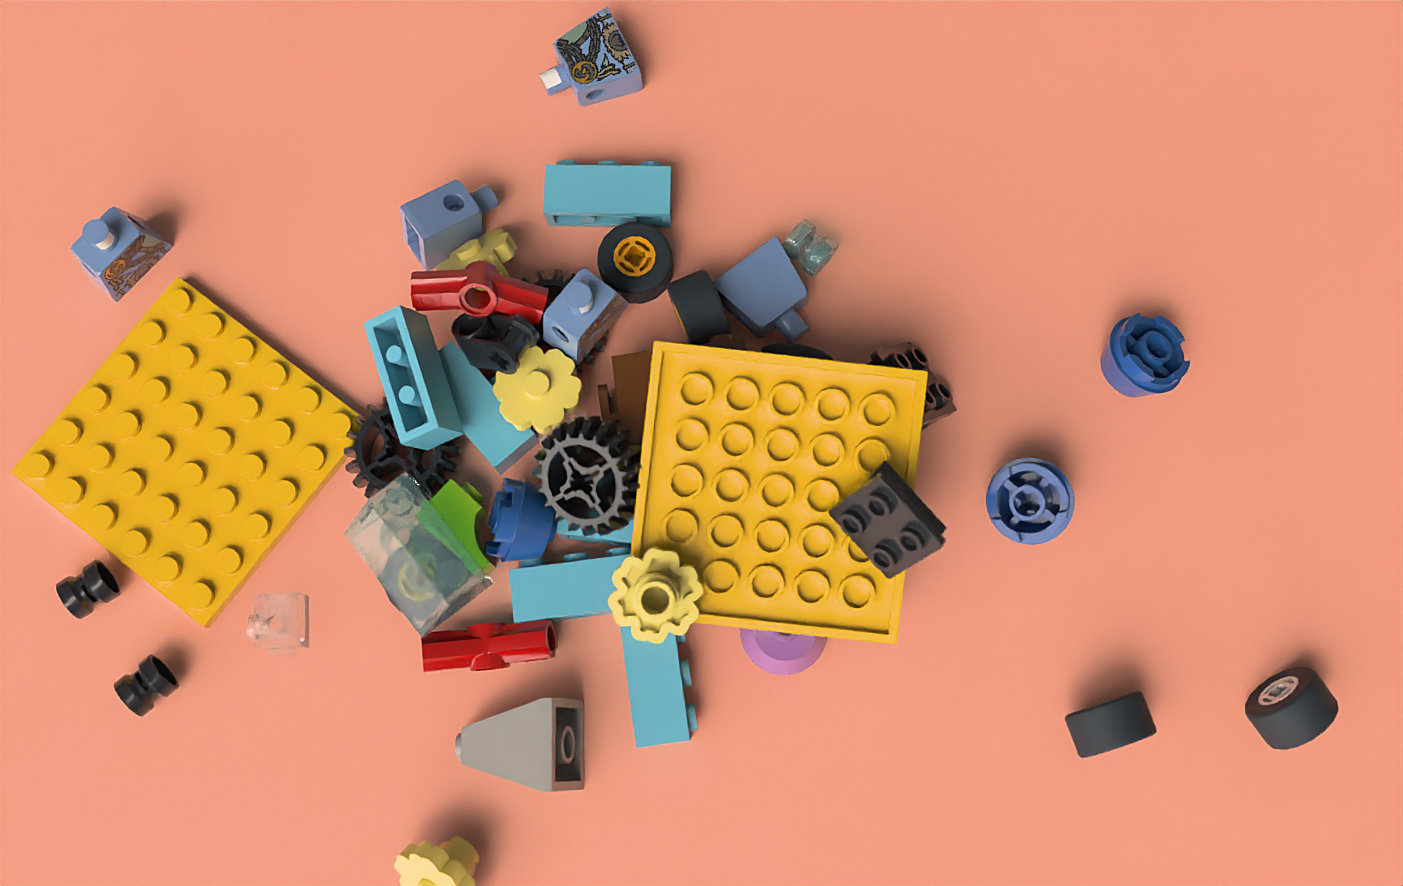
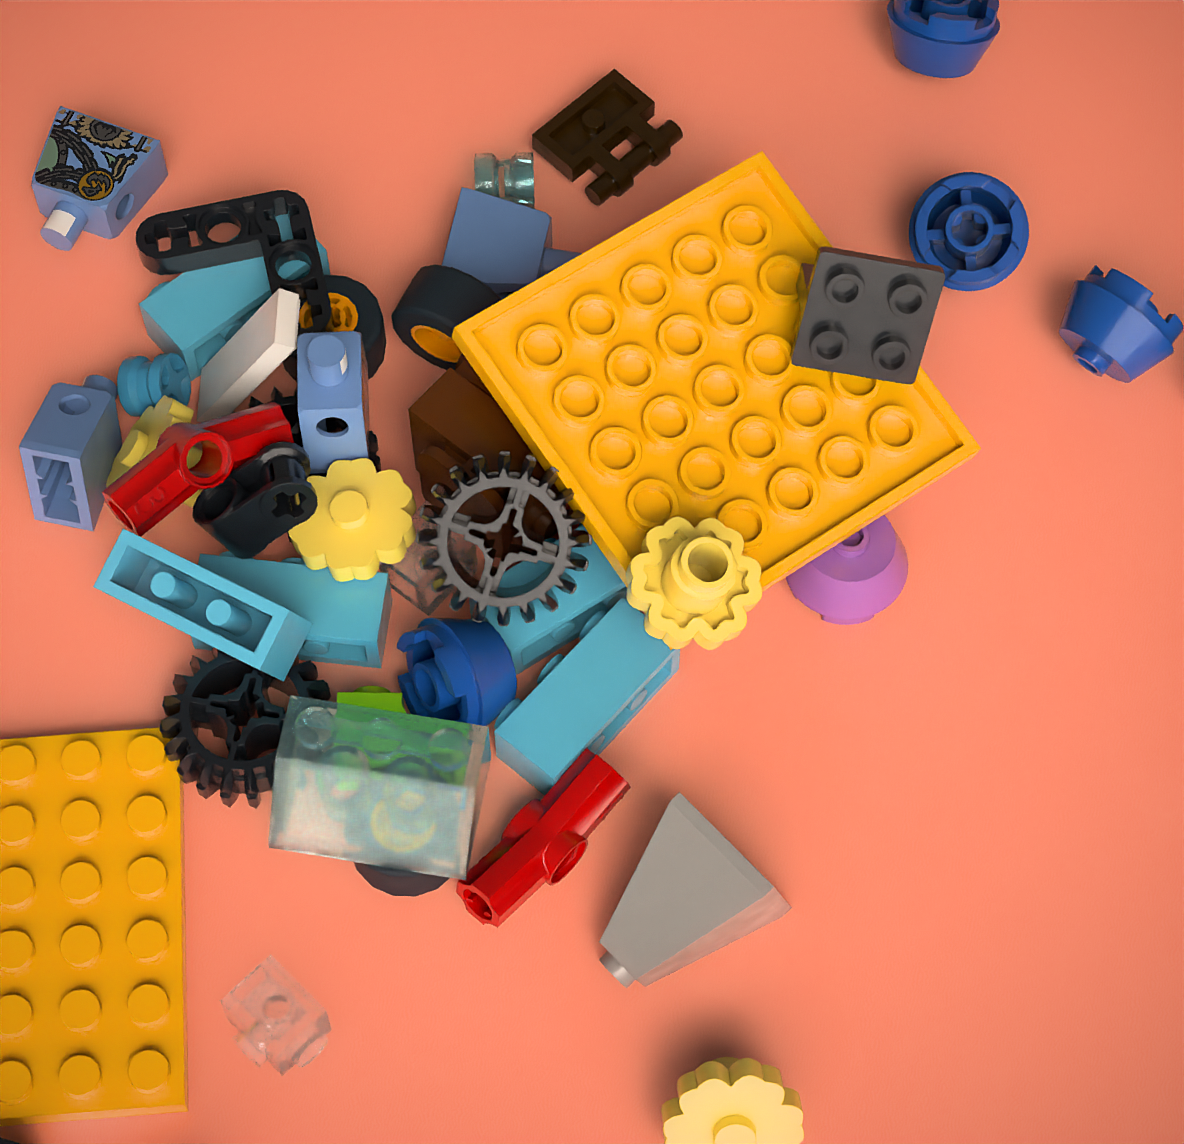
camera: 45 degrees left, 15 degrees down
medium azure brick [620,625,698,748] -> none
none -> dark azure wheel [117,353,191,417]
none -> black beam [136,190,334,350]
none -> white tile [197,288,300,423]
none -> dark brown plate [532,69,683,206]
none -> blue cone [1059,265,1183,383]

